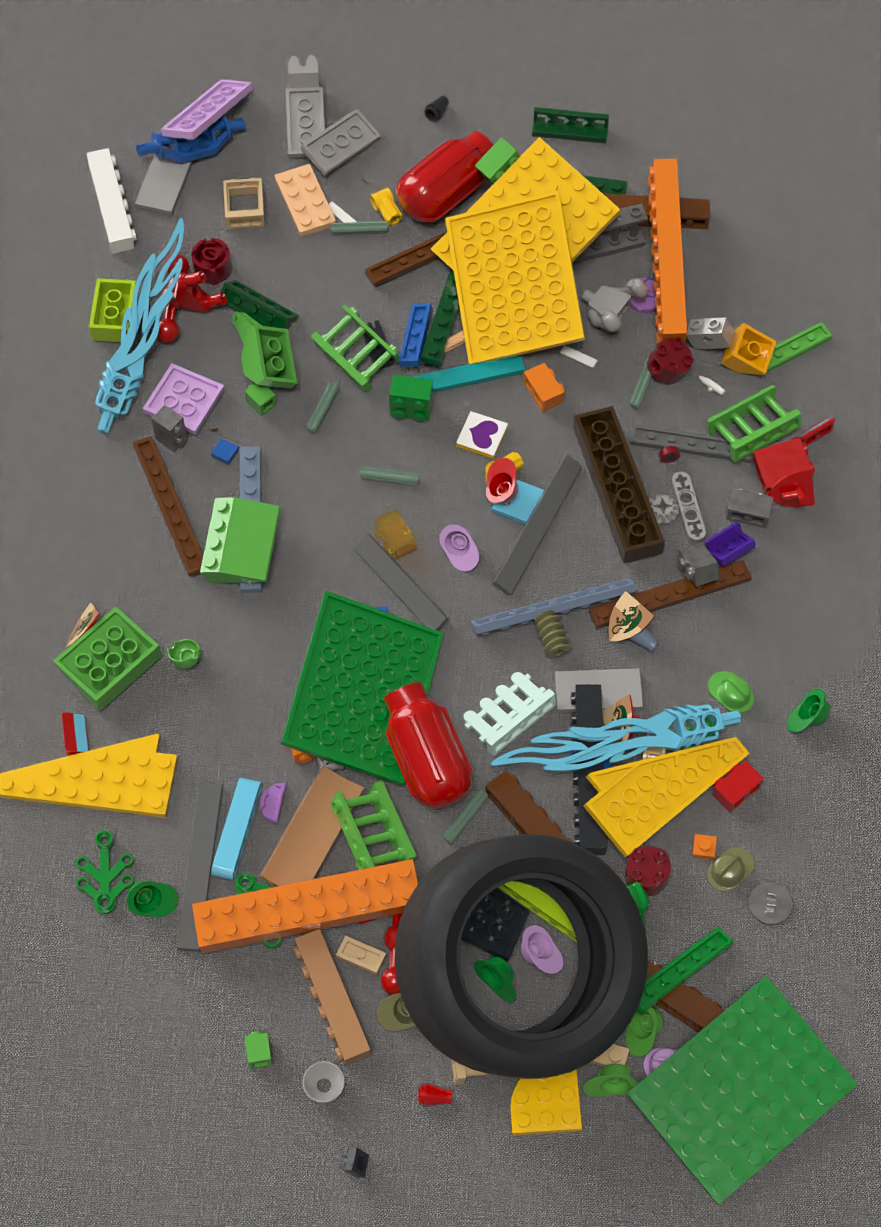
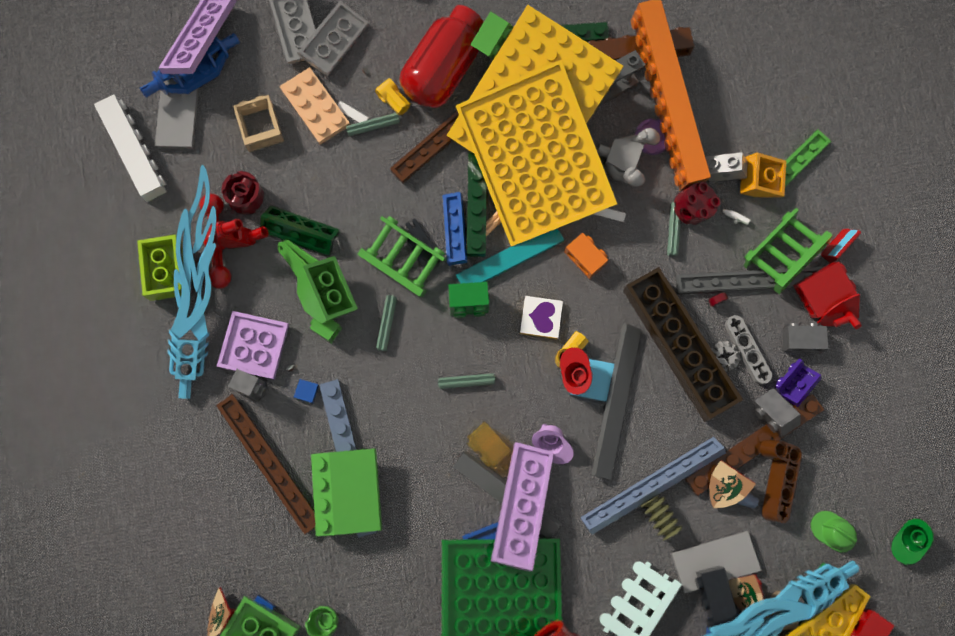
camera: 15 degrees left, 15 degrees up
none -> lavender plate [491,442,554,572]
none -> reddish brown beam [760,440,802,523]

